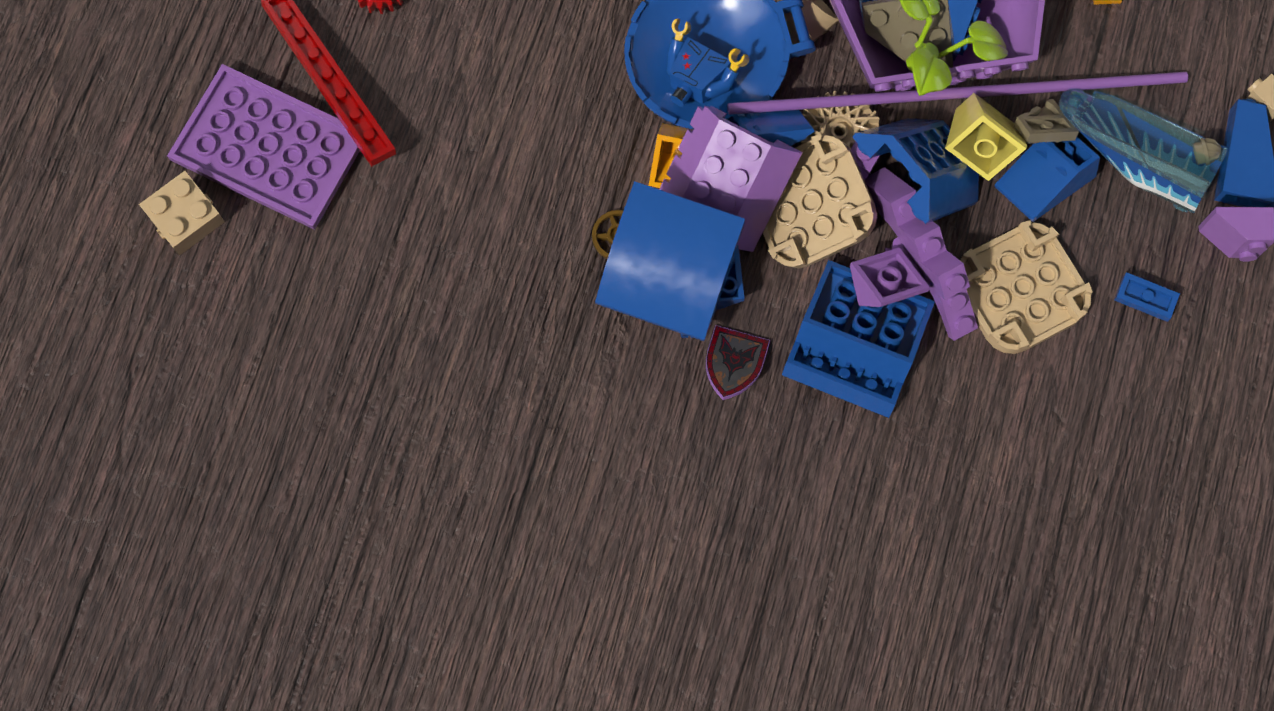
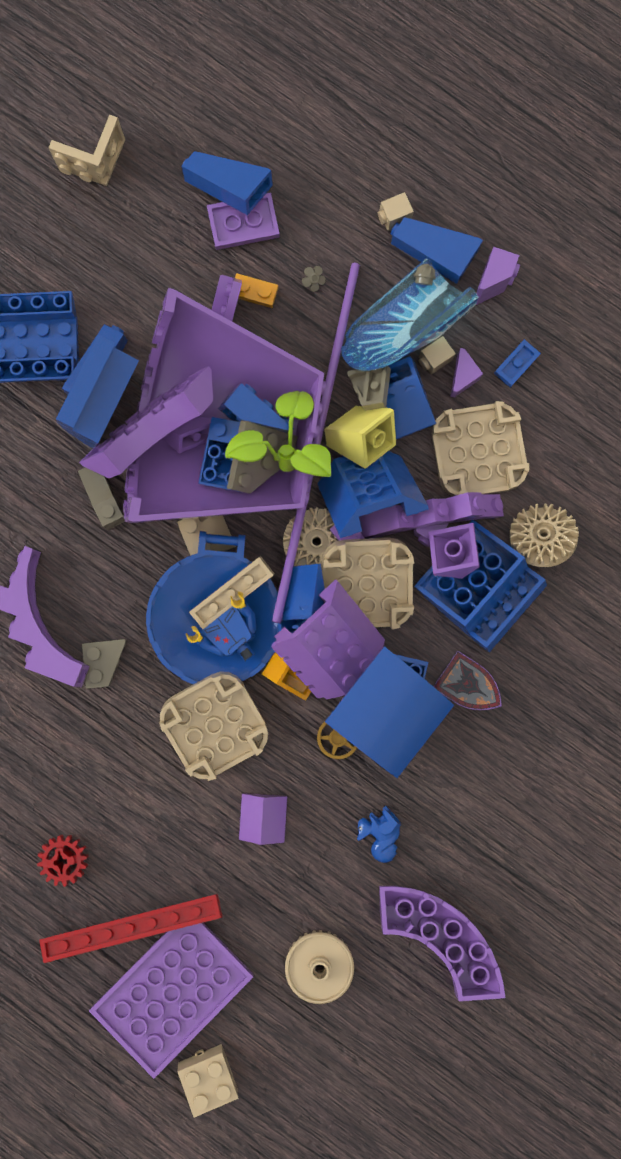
camera: 75 degrees left, 10 degrees up
none -> tan tile [159,672,268,781]
none -> tan plate [189,556,275,629]
none -> medium lavender slope [239,793,287,845]
none -> tan wheel [285,930,354,1004]
none -> dark tan plant [302,266,325,292]
none -> blue animal [357,805,401,863]
none -> medium lavender brick [379,886,505,1001]
none -> tan brick [419,336,456,375]
none -> medium lavender slope [450,348,483,397]
none -> tan wheel [510,503,579,567]

